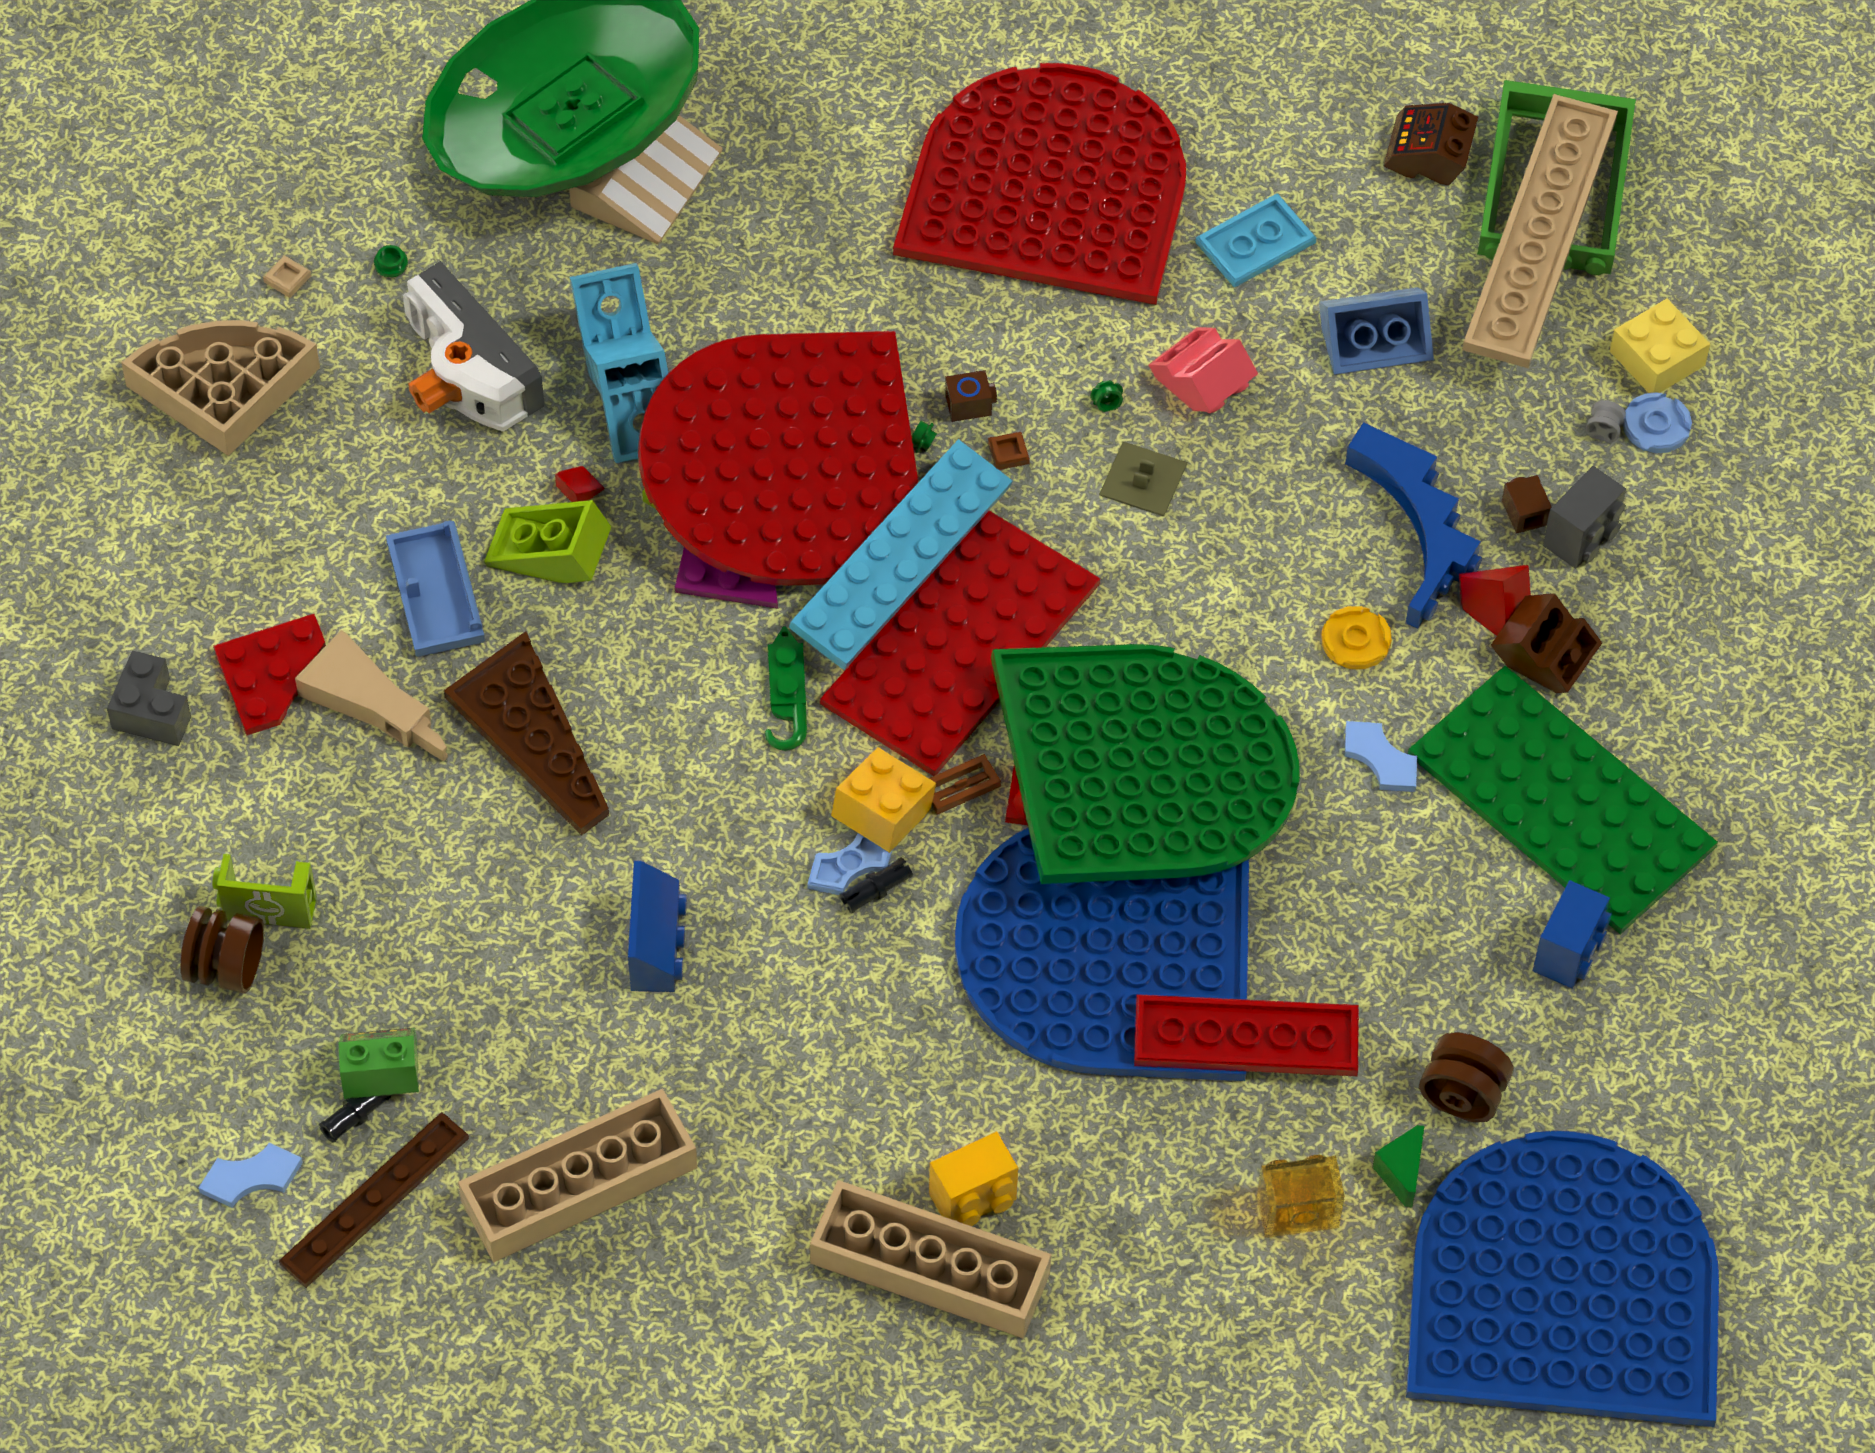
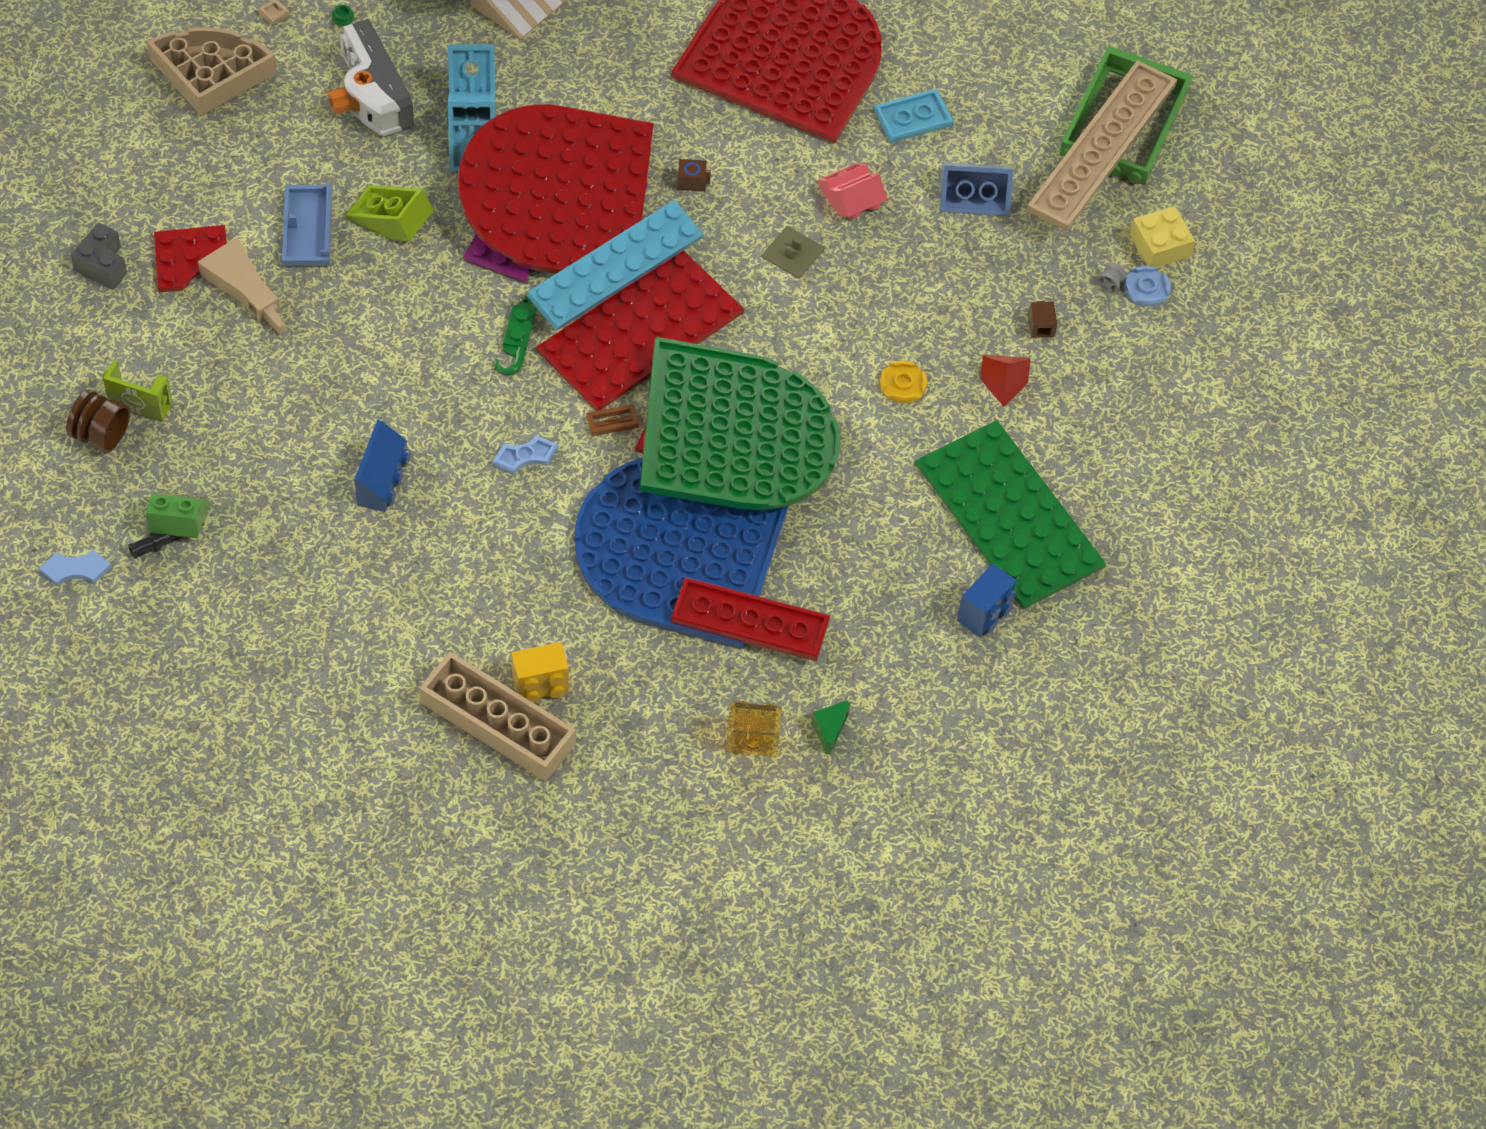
camera: 10 degrees right, 0 degrees up
reddish brown tile [279,1112,469,1288] -> none
reddish brown wing [444,631,609,836] -> none
tan brick [458,1088,697,1263] -> none
red slope [555,466,605,502] -> none
yellow brick [831,747,936,853] -> none
black pin [839,857,913,914] -> none
green plate [912,420,937,453] -> none
dark orange tile [988,432,1030,470] -> none
green plate [1090,380,1123,412] -> none
blue arch [1345,422,1482,629] -> none
light blue tile [1345,721,1417,792] -> none
reddish brown piece [1383,103,1478,186] -> none
blue plate [1406,1131,1719,1427] -> none
reddish brown wheel [1419,1032,1514,1123] -> none
reddish brown piece [1491,593,1602,693] -> none
dark grey brick [1543,466,1626,569] -> none

